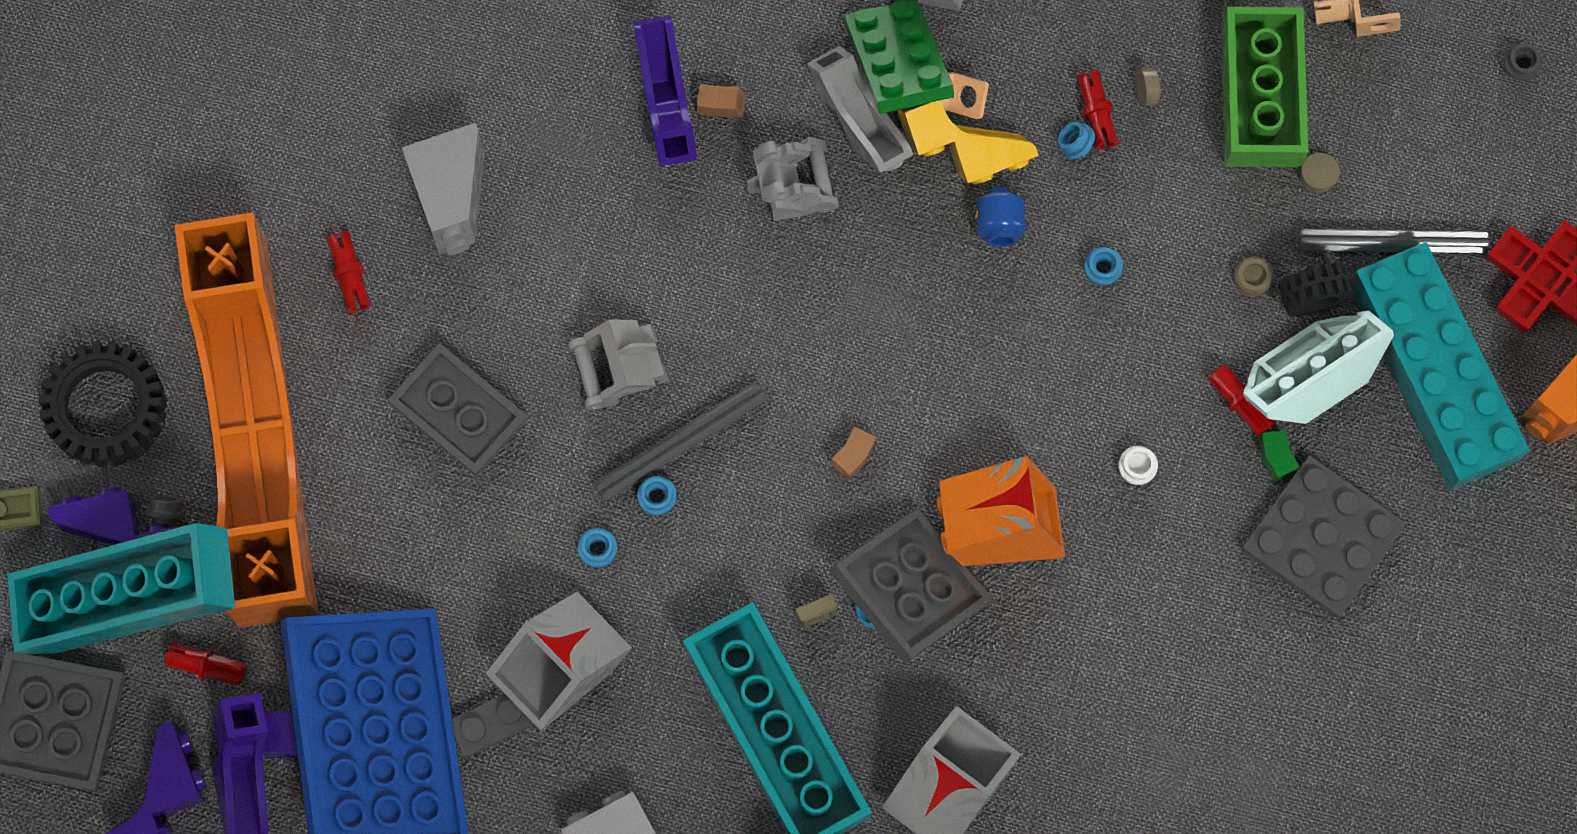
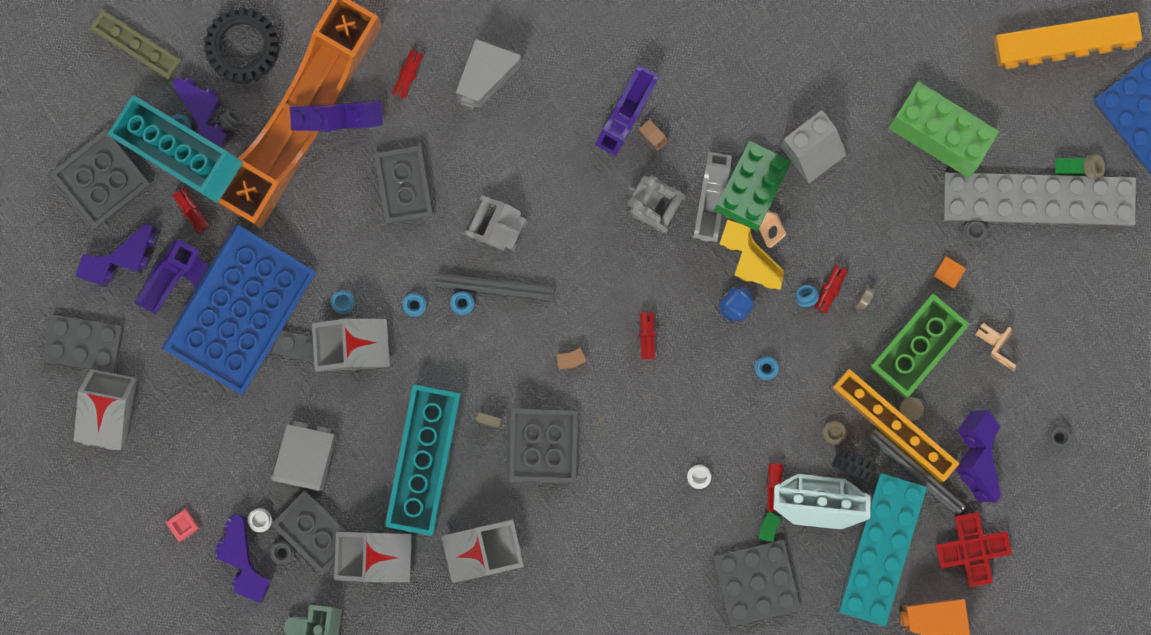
camera: 45 degrees right, 10 degrees up
orange slope [937,456,1065,566] -> none
none -> dark purple arch [290,101,383,131]
none -> dark azure plate [331,290,355,314]
none -> red axle [638,312,657,360]
none -> light orange brick [831,369,960,482]
none -> dark purple arch [955,410,1001,502]

